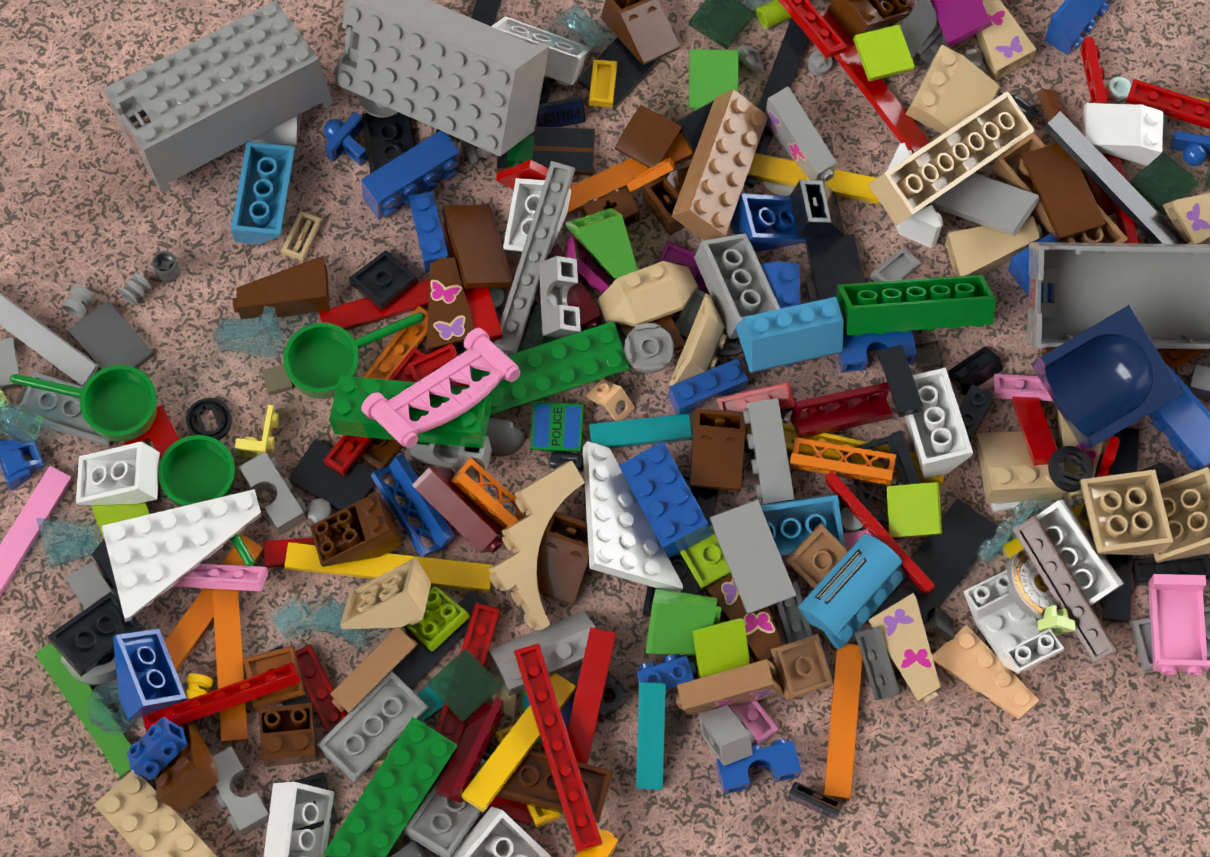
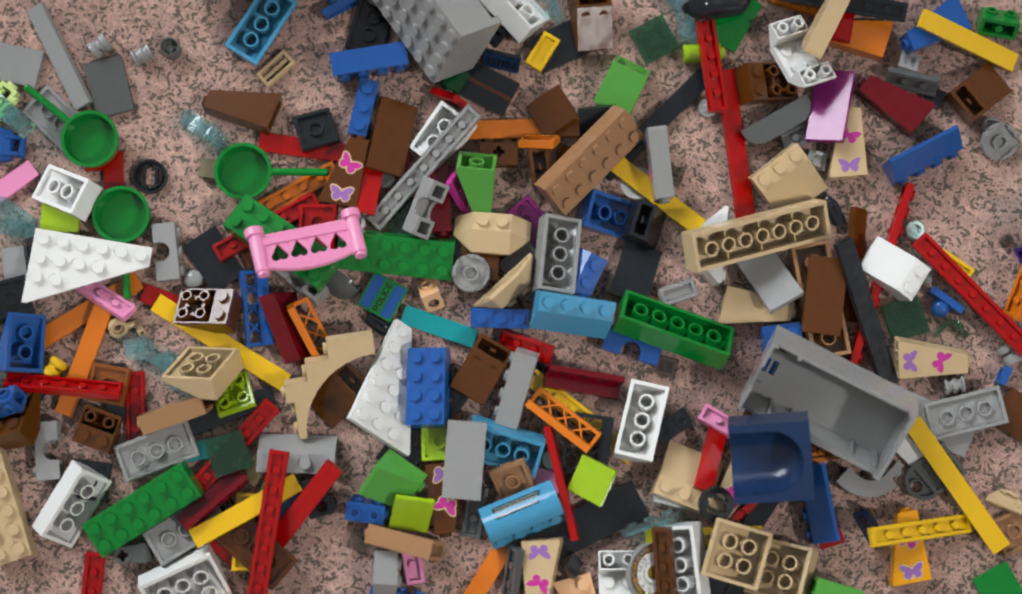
camera: 25 degrees right, 15 degrees up
light yellow bracket [235,404,279,458] -> none
blue tile [343,135,368,166] -> none
teal tile [636,682,666,790] -> none
light grey tile [736,45,764,73] -> none
medium nougat tile [771,634,833,699] -> none
lime tile [853,25,915,81] -> none
black tile [878,345,924,418] -> none
black slope [947,346,1003,396] -> none
black tile [1139,463,1174,484] -> none
none -> tan plate [107,318,146,338]

